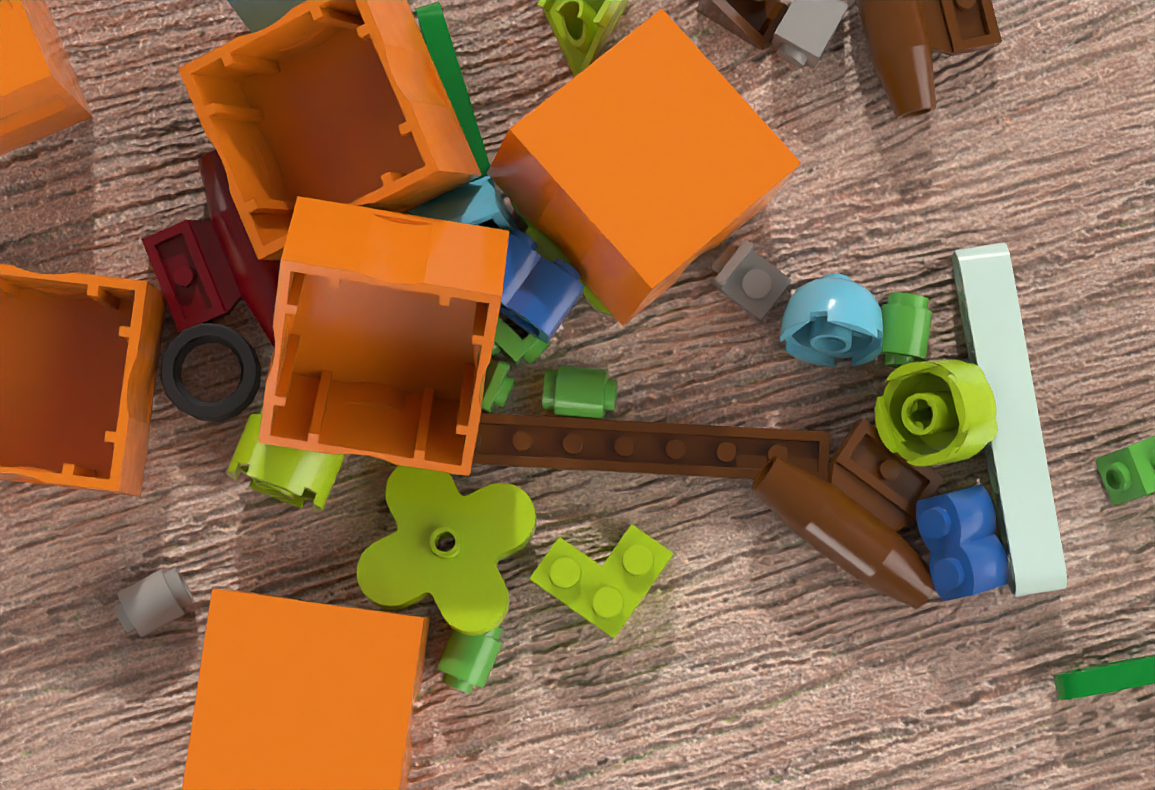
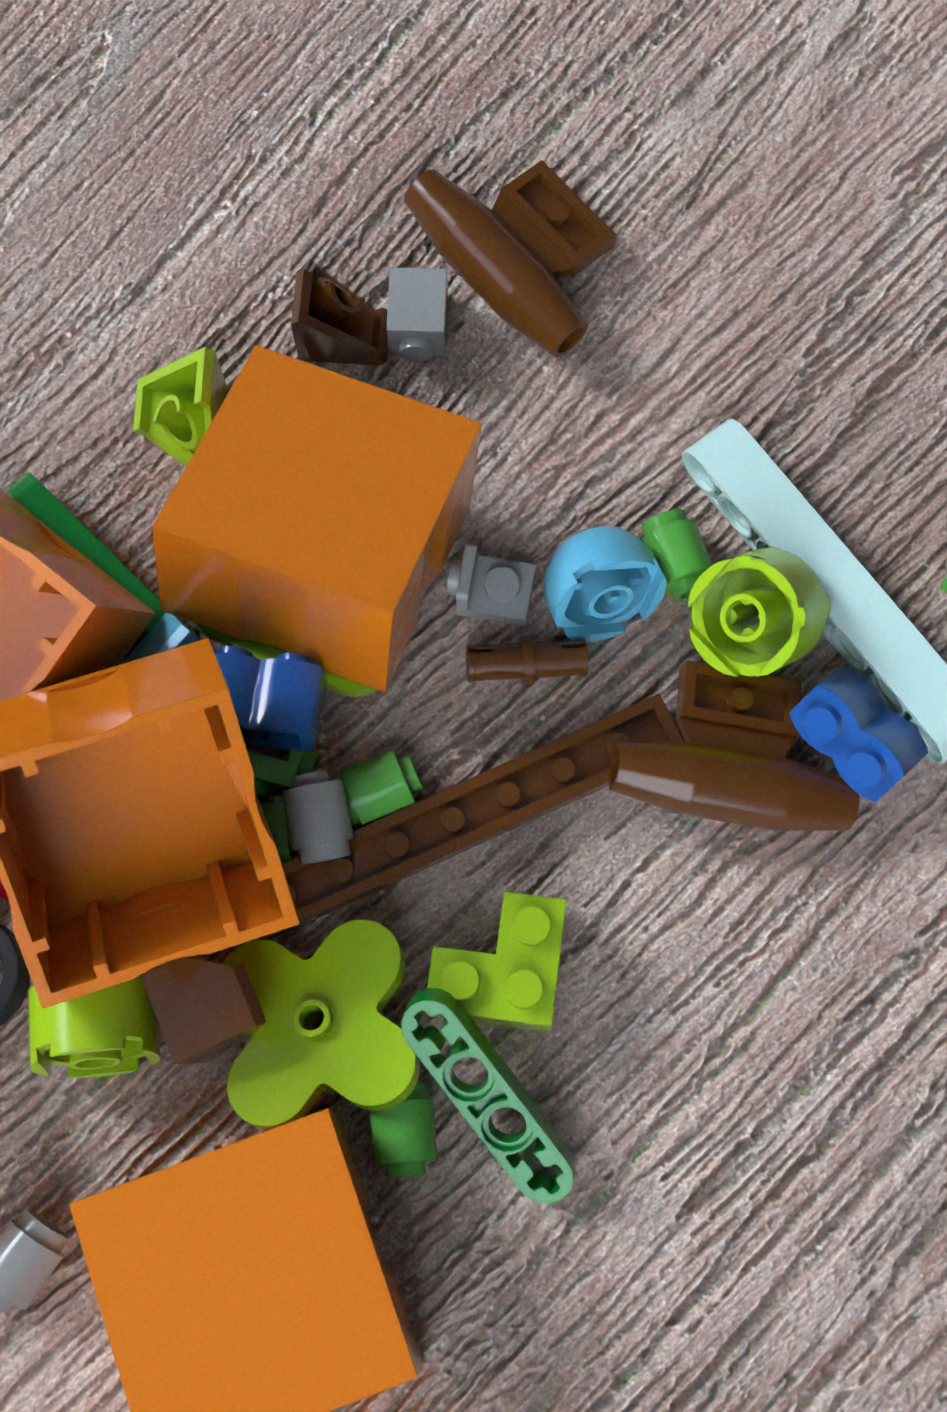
camera: 25 degrees left, 10 degrees down
none -> reddish brown slope [140,957,267,1064]
none -> light grey brick [281,770,354,865]
none -> green beam [401,988,576,1203]
none -> reddish brown pin [466,637,588,685]

